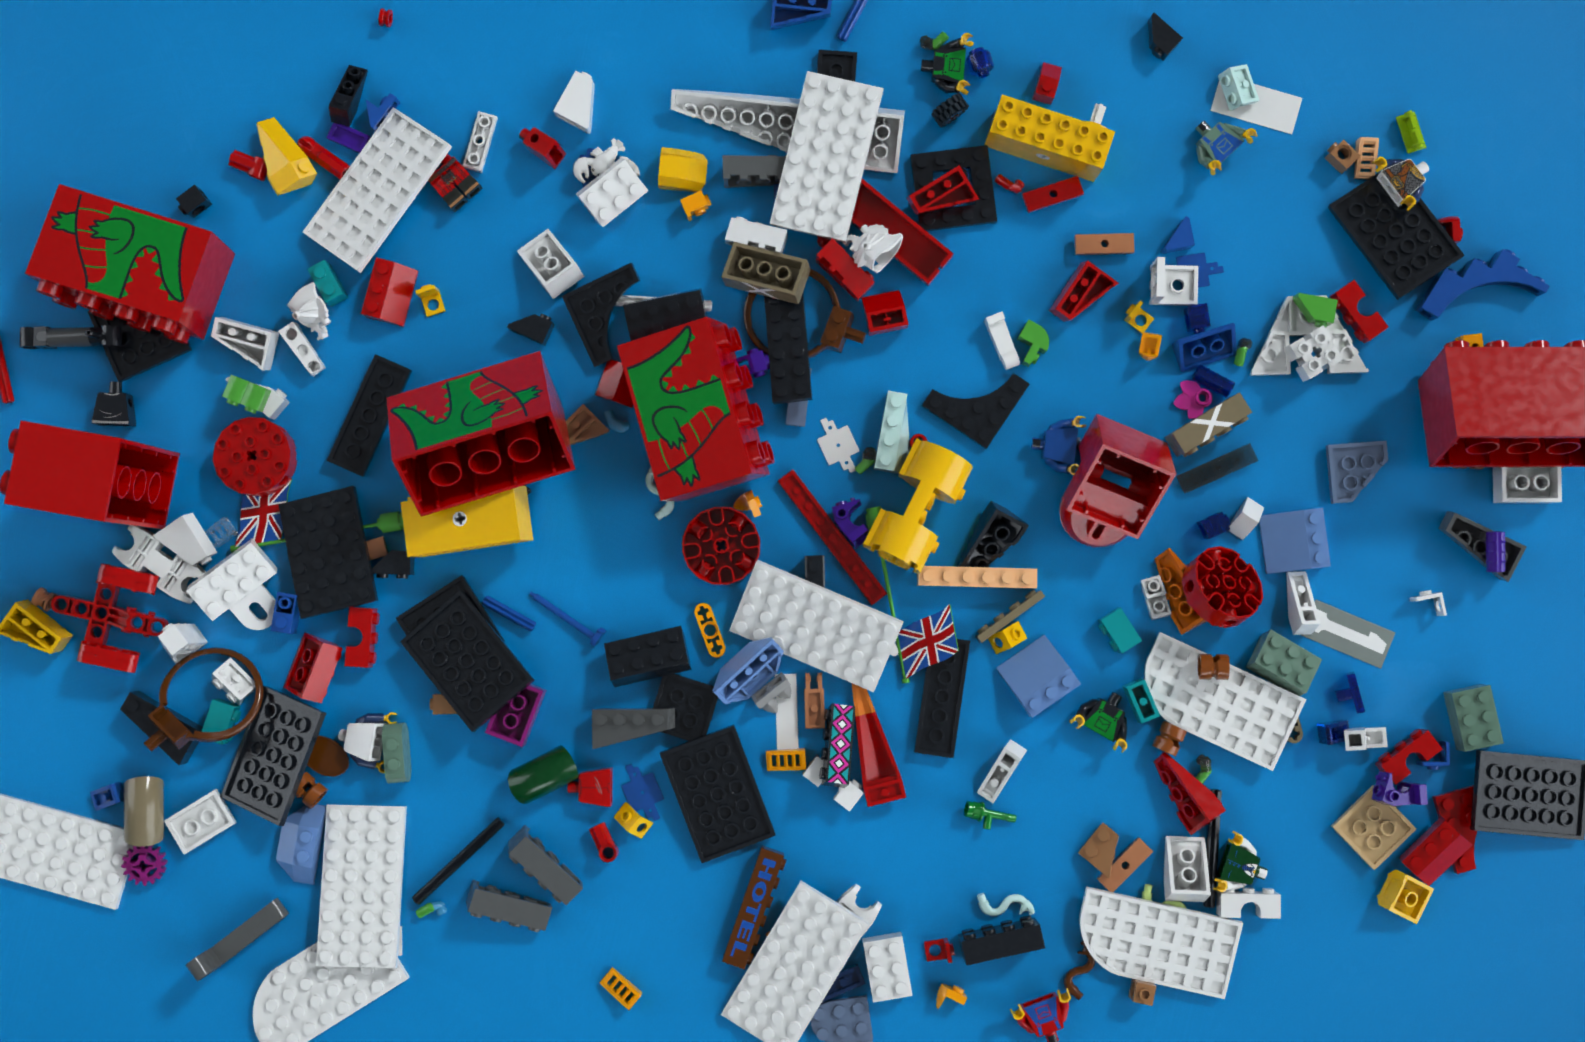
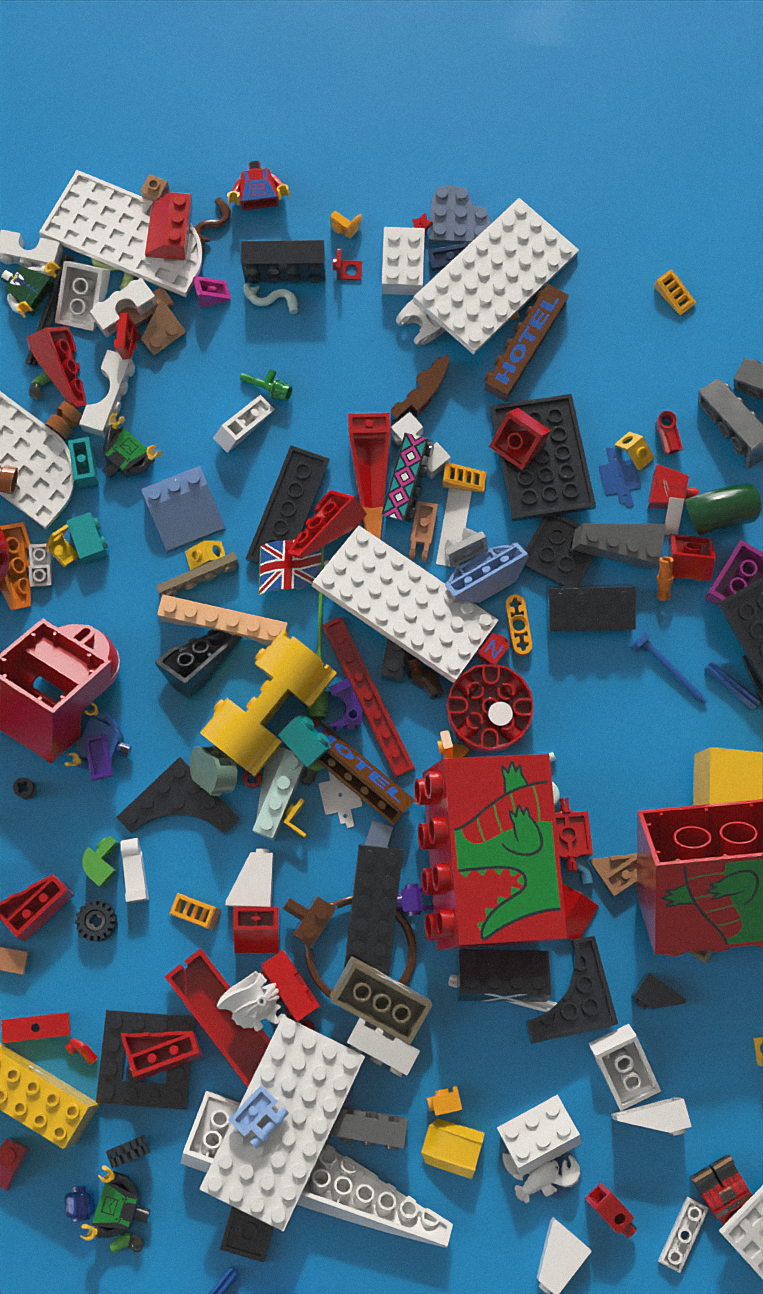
camera: 170 degrees left, 10 degrees down
none -> black bush [13,777,37,800]
none -> yellow bracket [45,524,79,567]
none -> black bush [75,900,118,942]
none -> white arch [79,350,135,438]
none -> dark purple tile [84,734,114,781]
none -> white arch [90,278,158,338]
none -> red wing [114,313,141,360]
none -> red slope [145,192,193,260]
none -> light orange slope [170,893,221,930]
none -> sand green brick [190,746,237,796]
none -> dark pink slope [193,276,231,308]
none -> white slope [226,849,274,907]
none -> light blue plate [228,1085,289,1148]
none -> teal brick [278,715,331,767]
none -> yellow bracket [284,798,308,839]
none -> red wedge [288,490,367,559]
none -> reddish brown brick [311,717,415,826]
none -> reddish brown slope [391,354,449,423]
none -> dark brown arm [406,653,444,700]
none -> red piece [412,213,434,236]
none -> red brick [477,633,510,665]
none -> red slope [489,408,551,470]
none -> white sticker [489,702,513,725]
none -> red plate [555,798,593,872]
none -> white slope [611,1097,692,1135]
none -> orange pin [656,556,674,601]
none -> white sticker [665,497,684,535]
none -> red slope [668,534,716,581]

